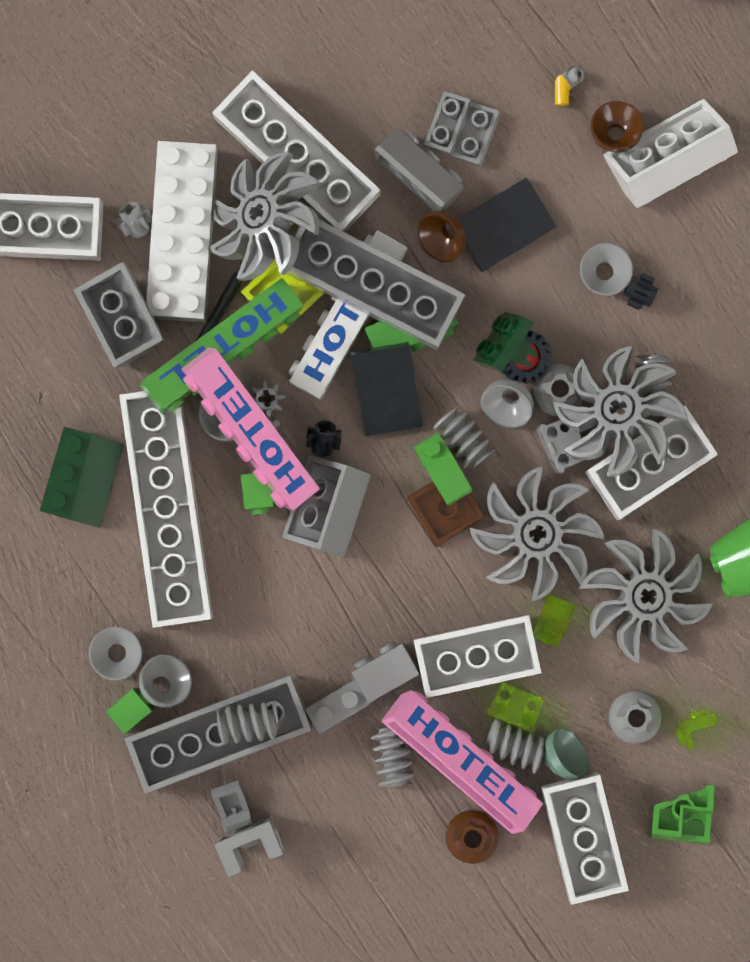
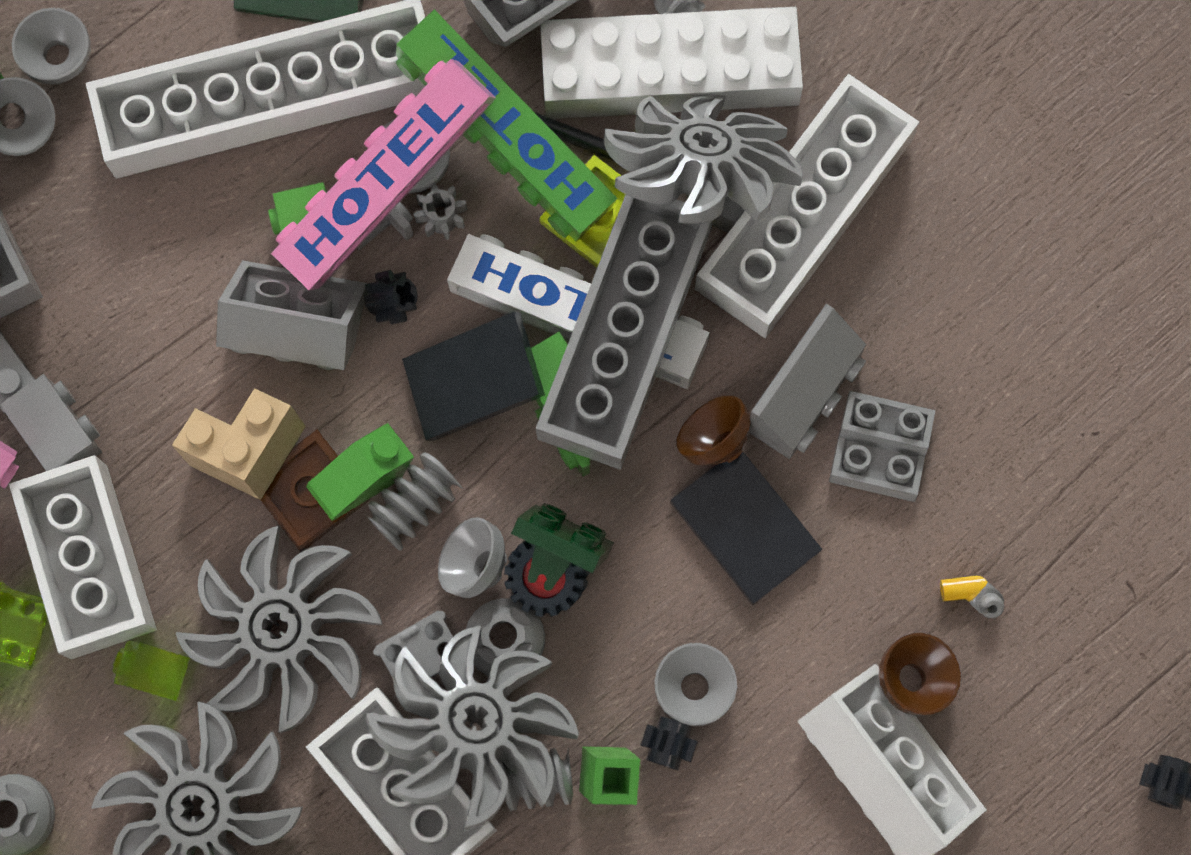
camera: 85 degrees right, 10 degrees down
none -> tan brick [172,388,306,500]
none -> bright green brick [579,746,640,805]

